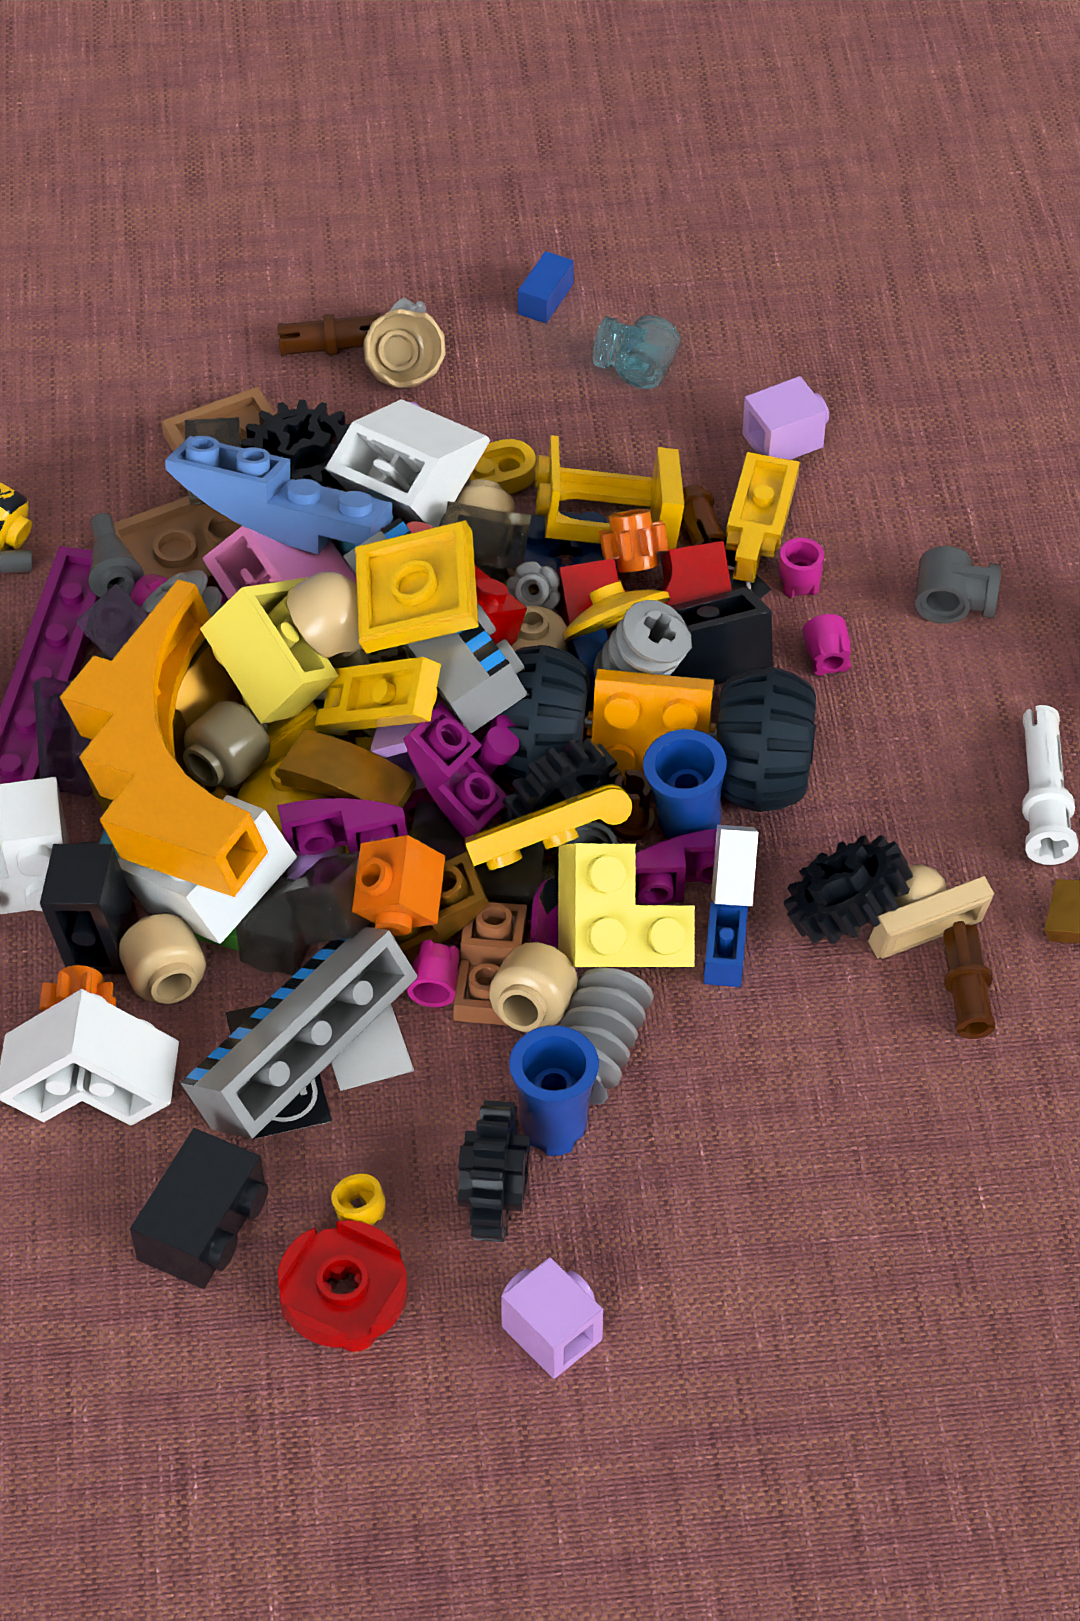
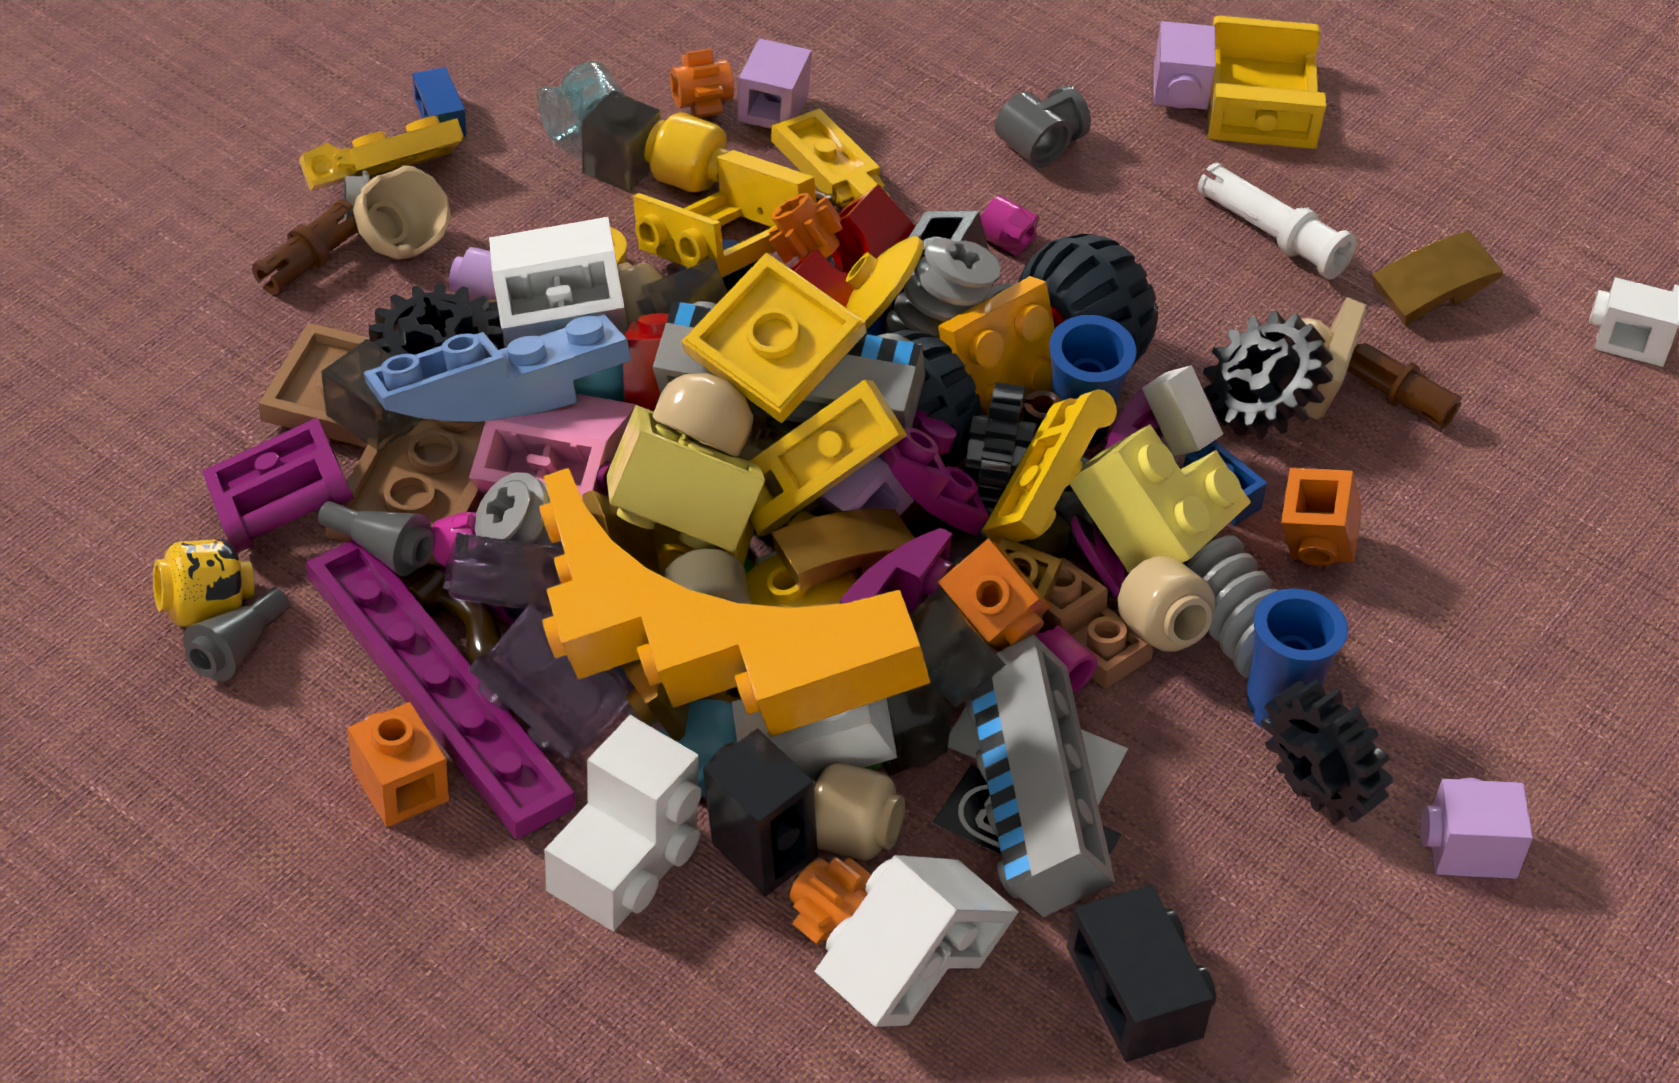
camera: 50 degrees left, 5 degrees down
red plate [278,1220,408,1352] -> none
yellow hinge [331,1173,386,1225] -> none
dark pink hose [779,537,824,598] -> none
none -> magenta plate [202,417,355,553]
none -> yellow hinge [299,116,464,191]
none -> clear smoke brick [582,90,660,193]
none -> yellow head [644,112,729,195]
none -> orange gear [670,48,734,118]
none -> orange brick [1281,468,1362,566]

